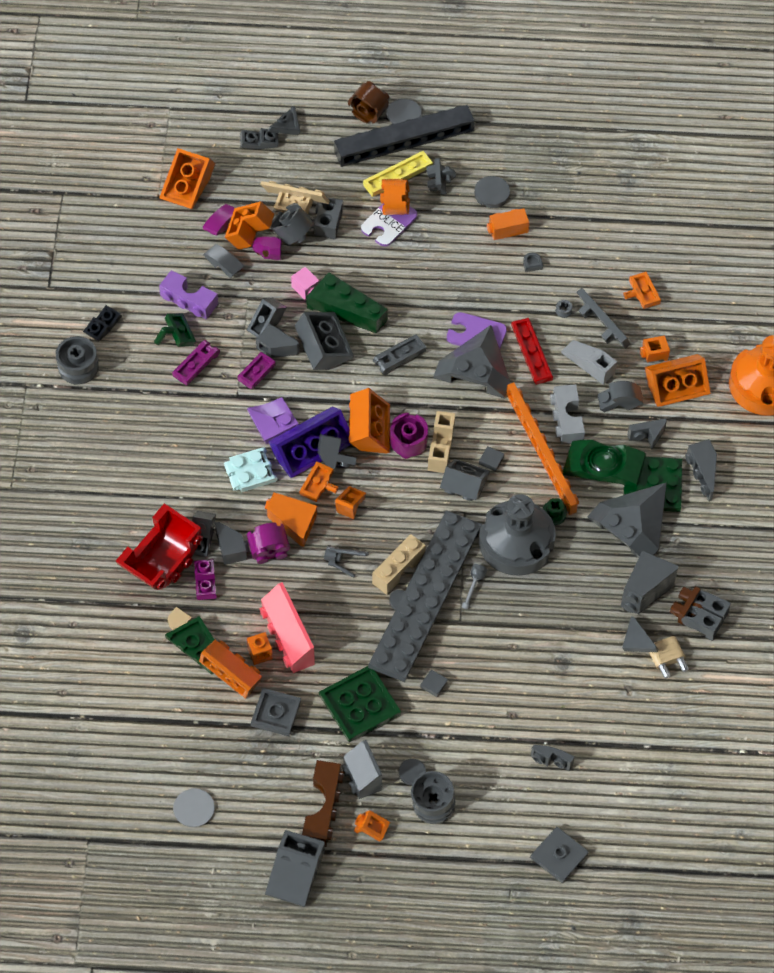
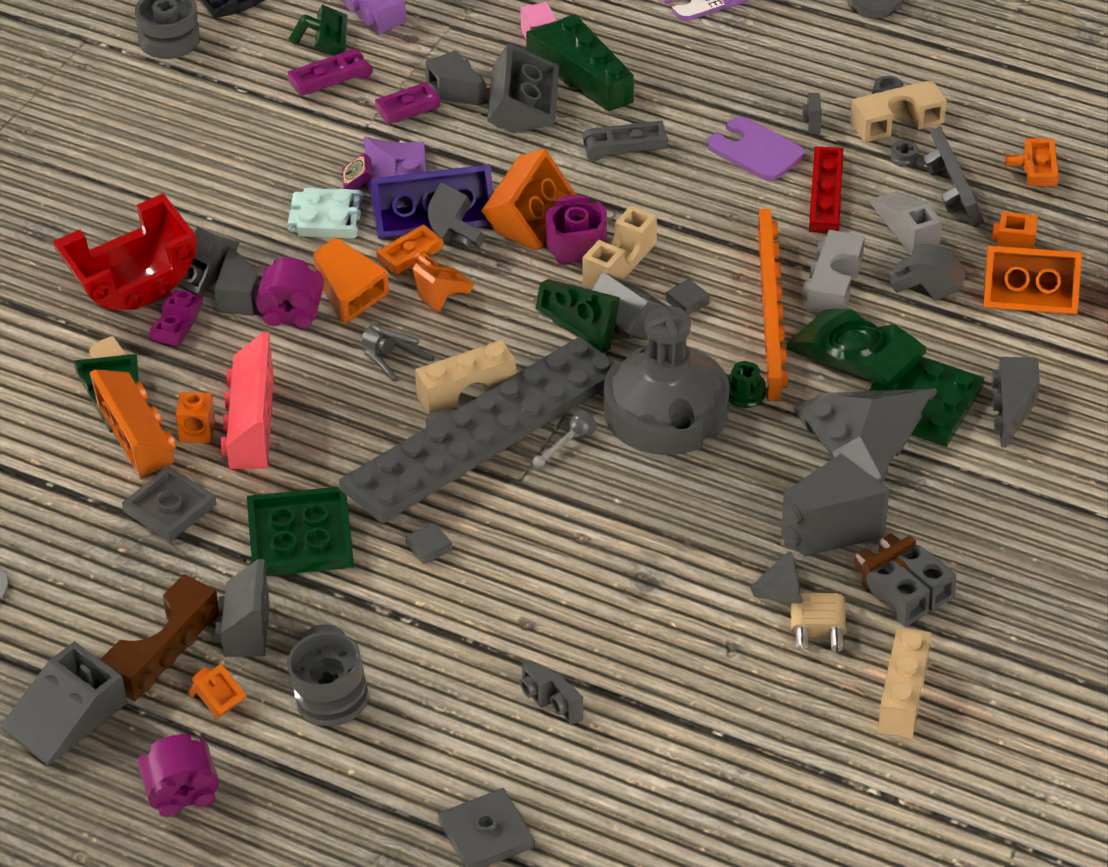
camera: 25 degrees right, 15 degrees down
dark grey slope [247,297,287,337] -> none
dark grey wedge [433,325,510,399] -> none
orange brick [487,208,529,240] -> none
dark grey slope [627,418,667,450] -> none
none -> magenta brick [138,734,219,817]
none -> tile [342,153,373,190]
none -> dark green wing [536,279,620,353]
none -> dark grey plate [802,93,822,134]
none -> tan arch [850,80,947,143]
none -> tan arch [877,627,932,739]

